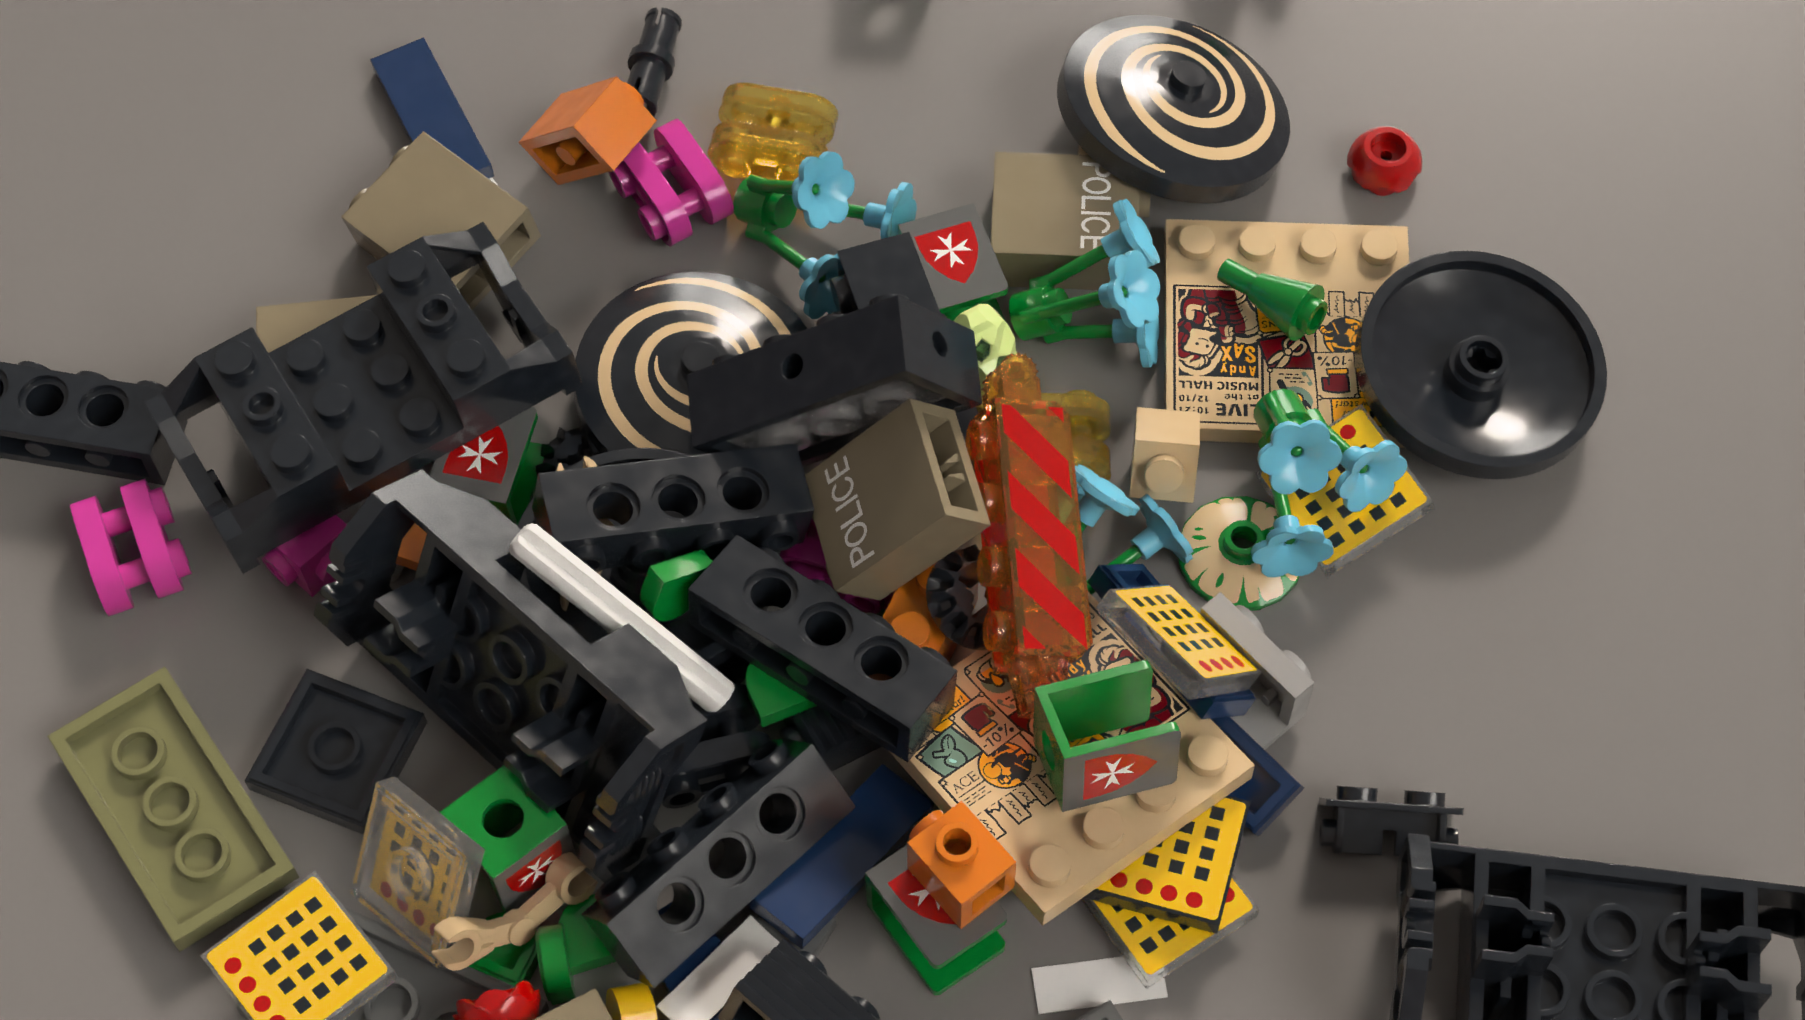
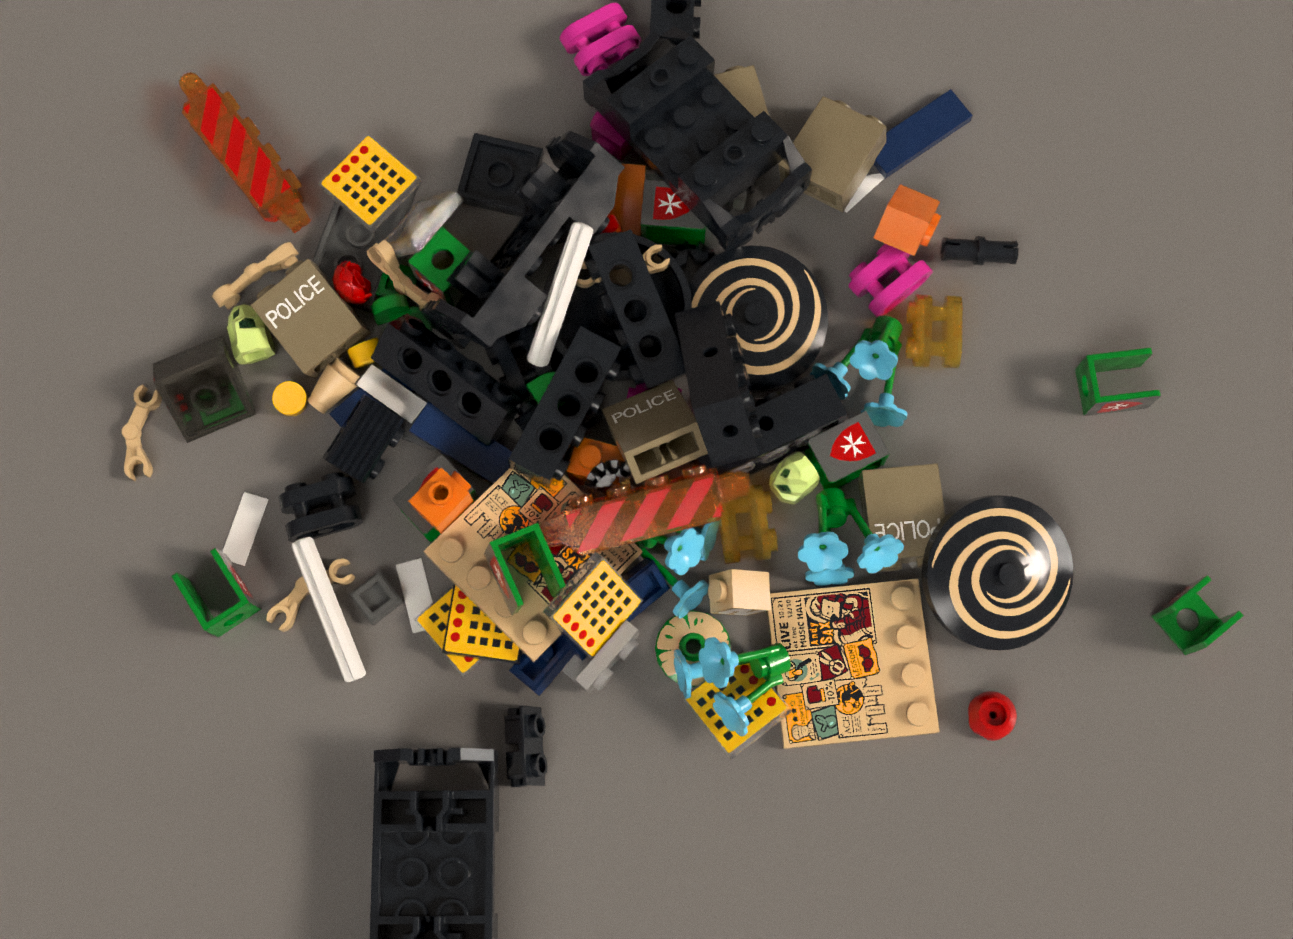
camera: 85 degrees right, 15 degrees up
olive plate [47,666,300,952] -> none
green tile [640,550,713,622] -> none
green cone [1217,259,1328,341] -> none
black dish [1355,251,1607,479] -> none

